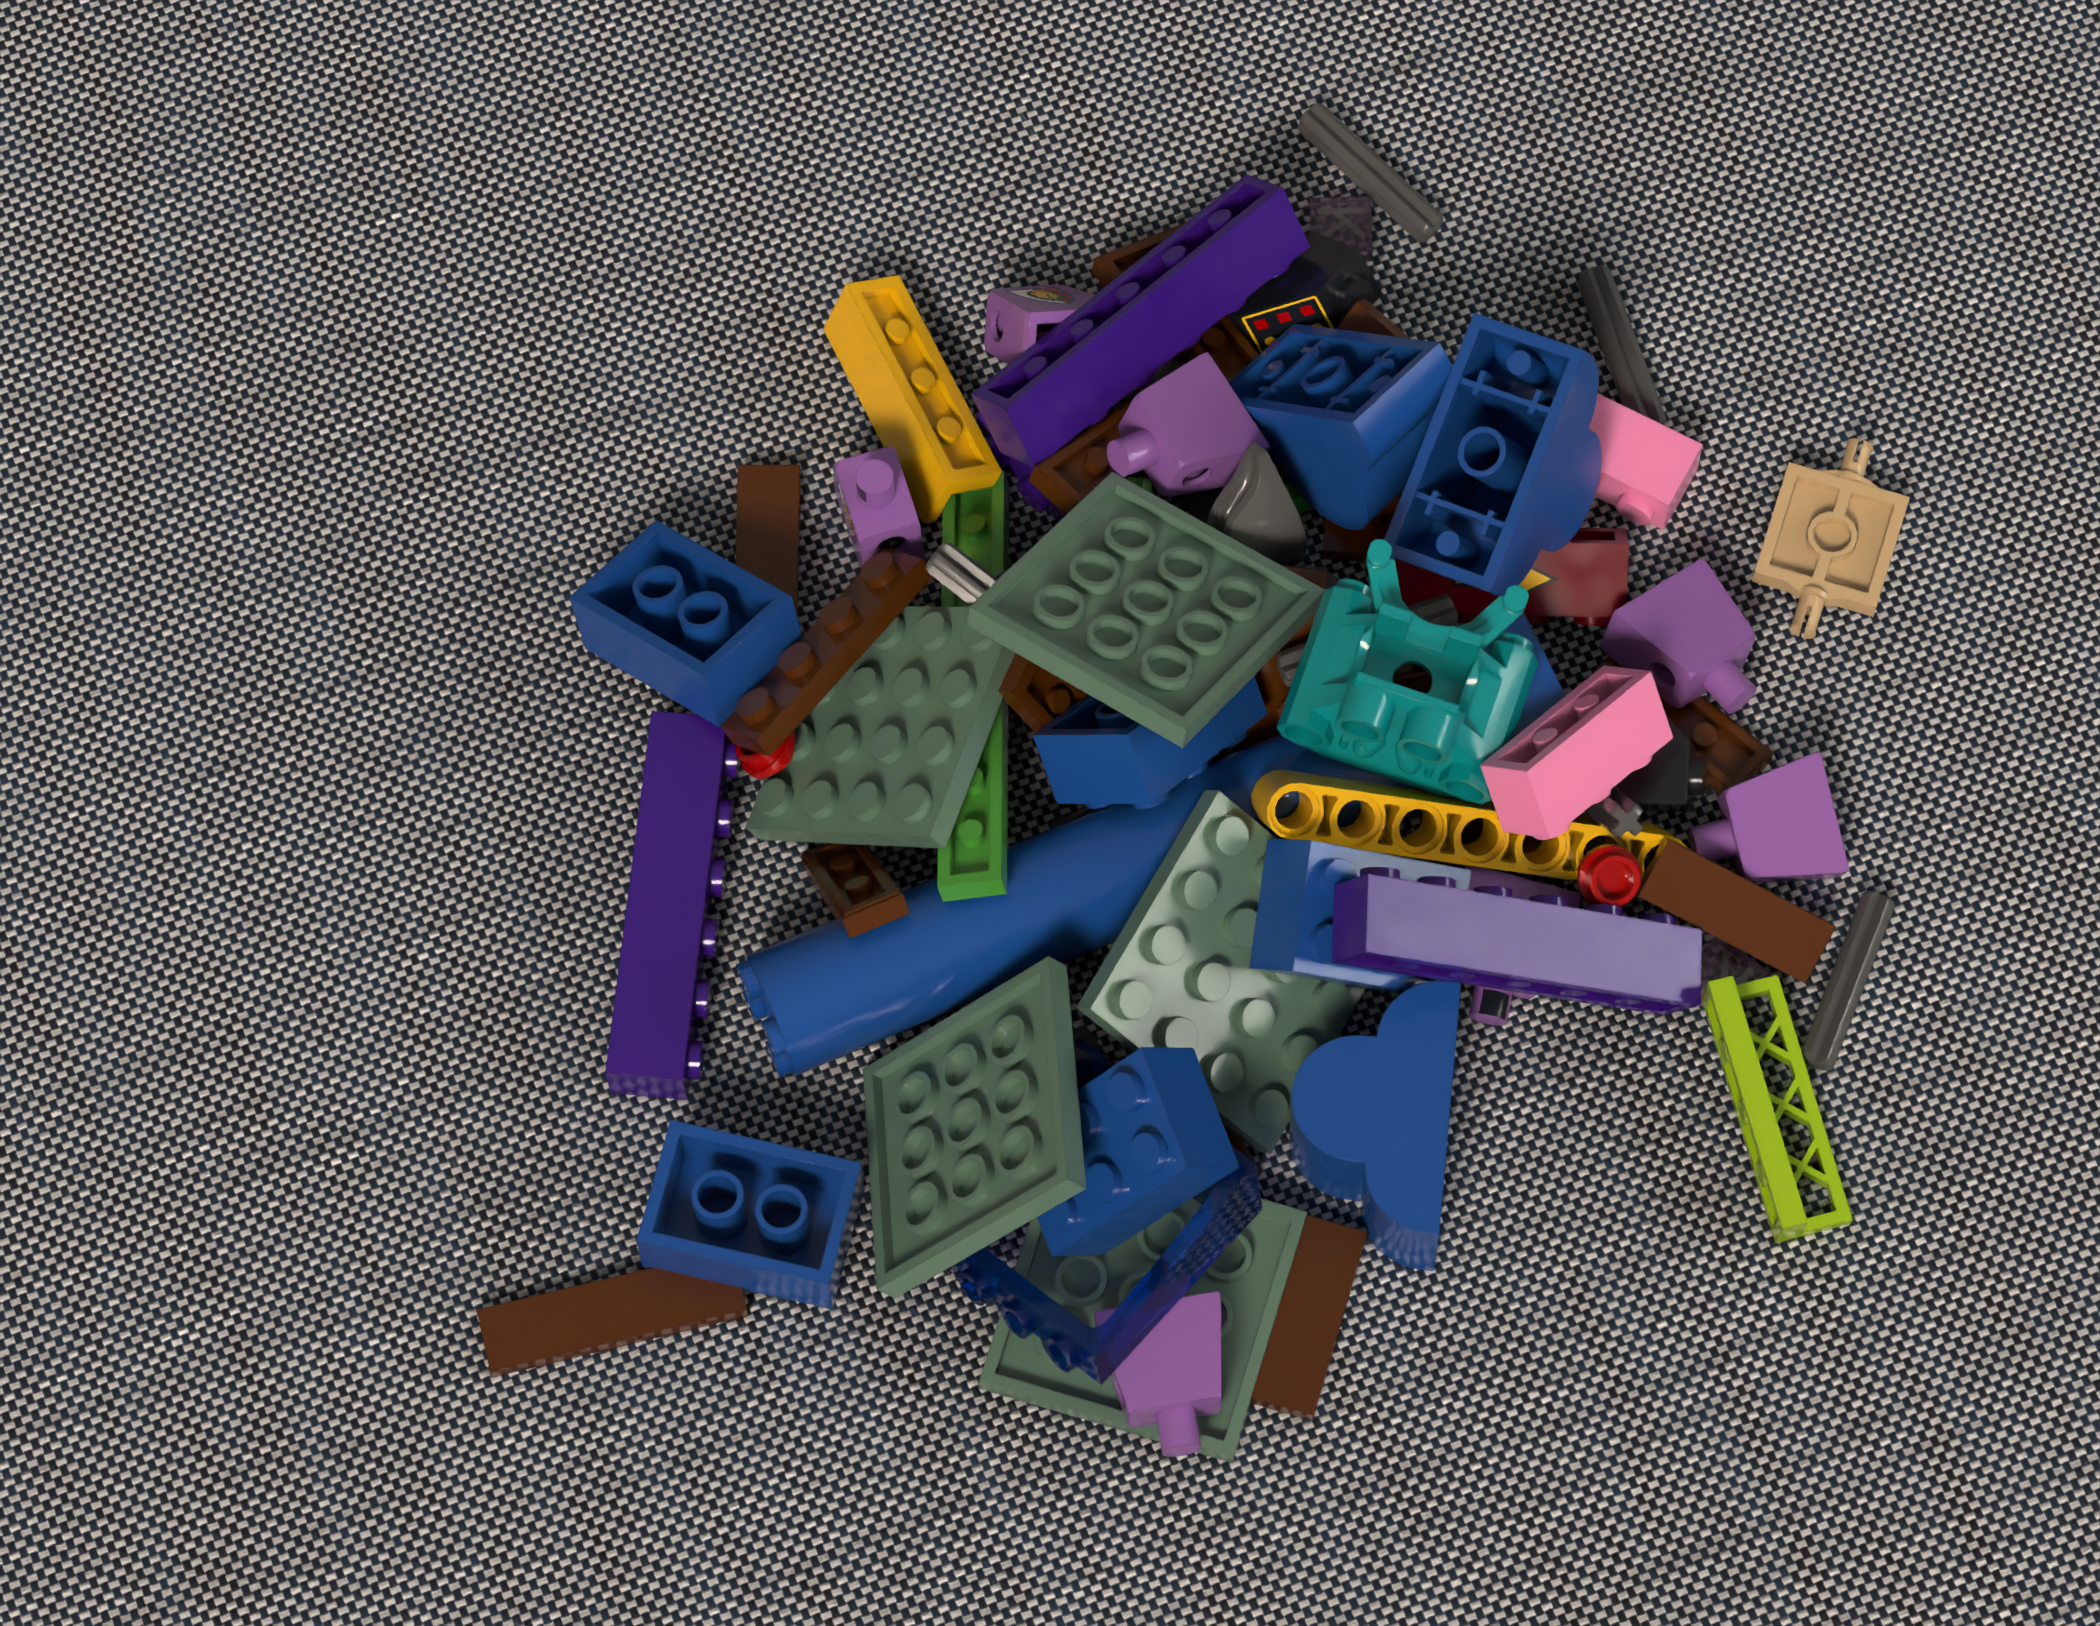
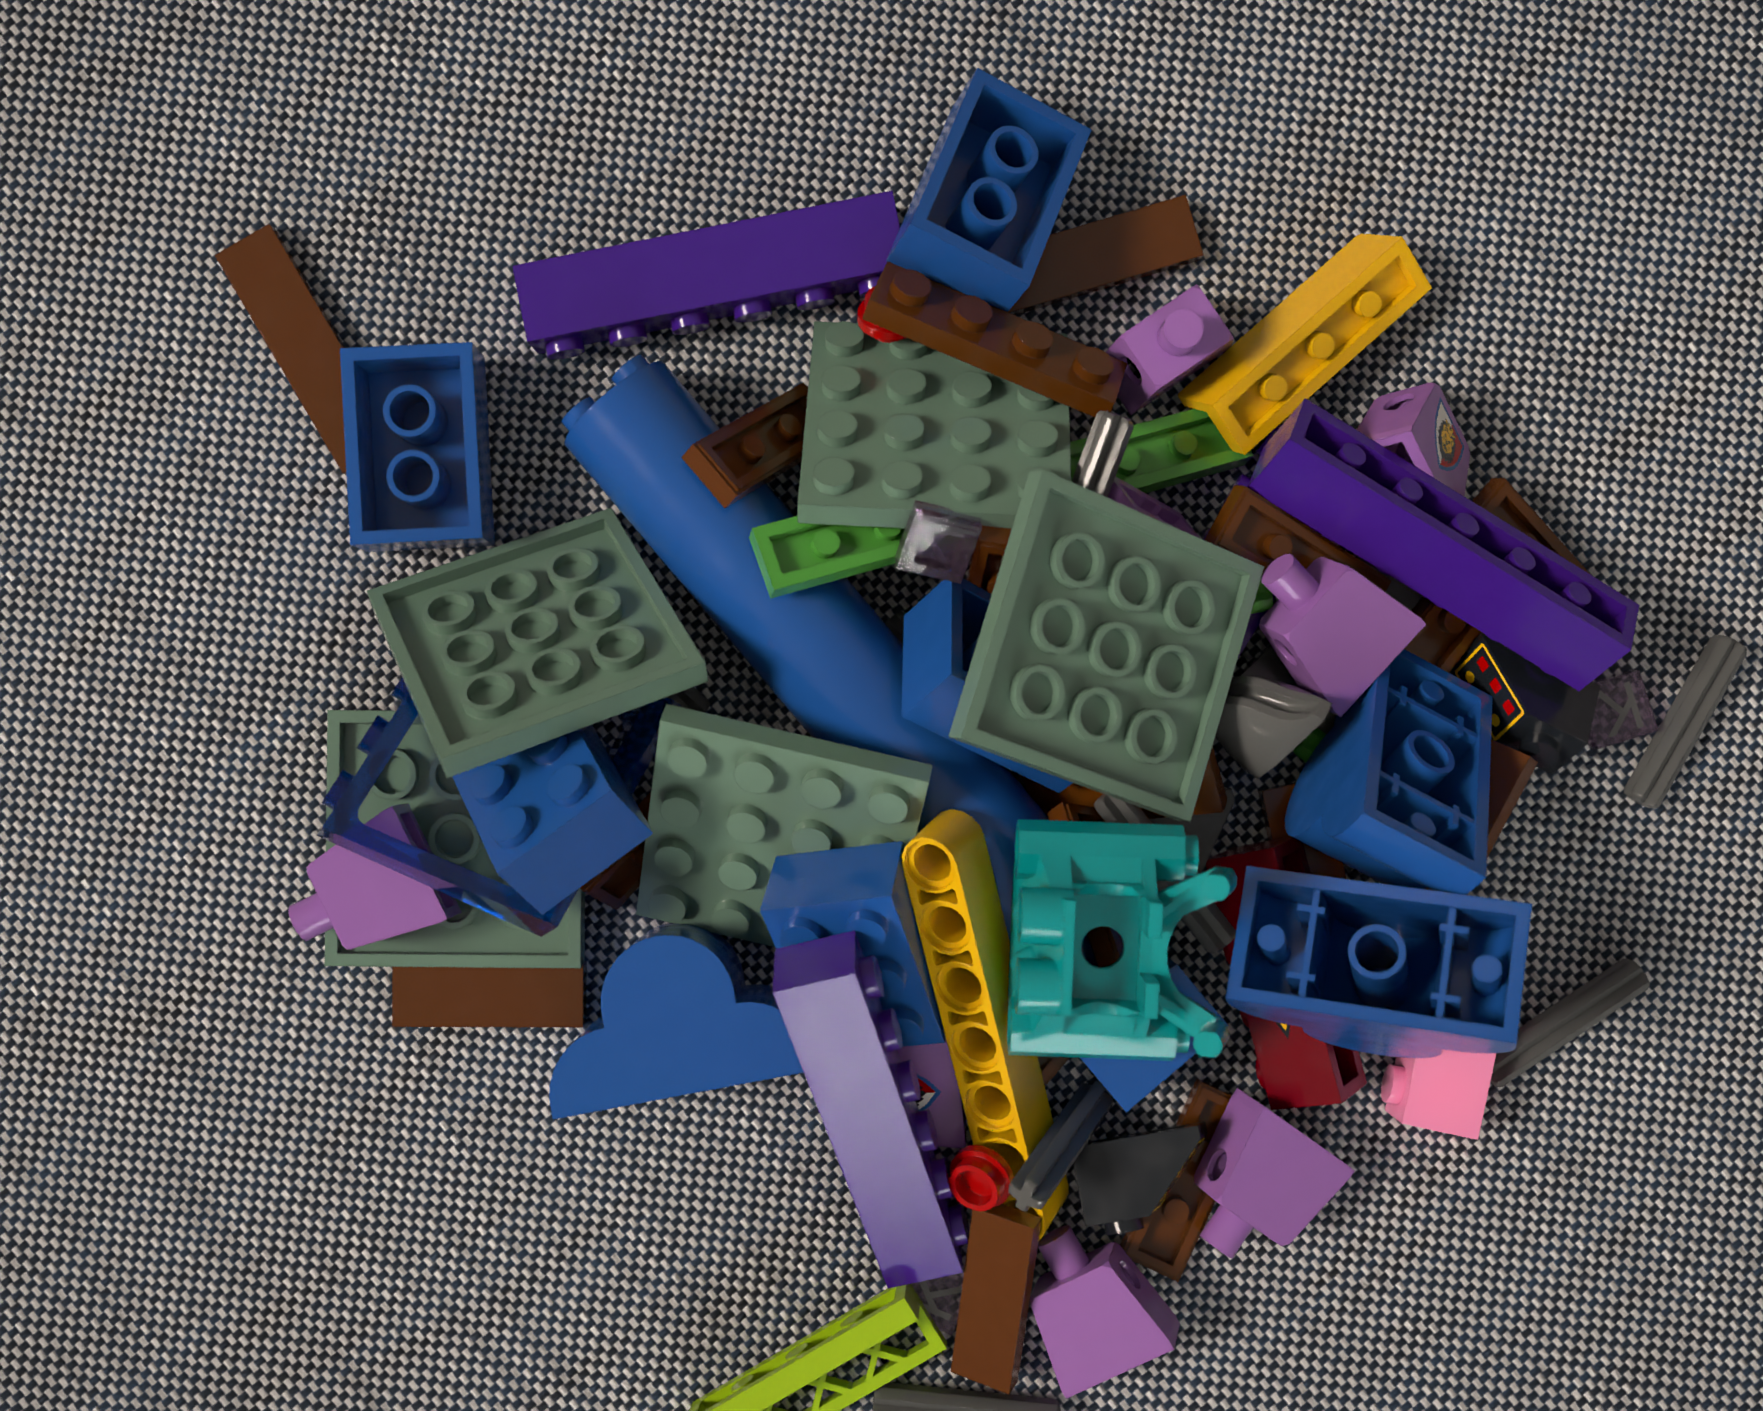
camera: 70 degrees right, 20 degrees up
bright pink brick [1480,665,1673,840] -> none
tan plate [1752,438,1910,639] -> none
none -> tile [895,500,982,584]

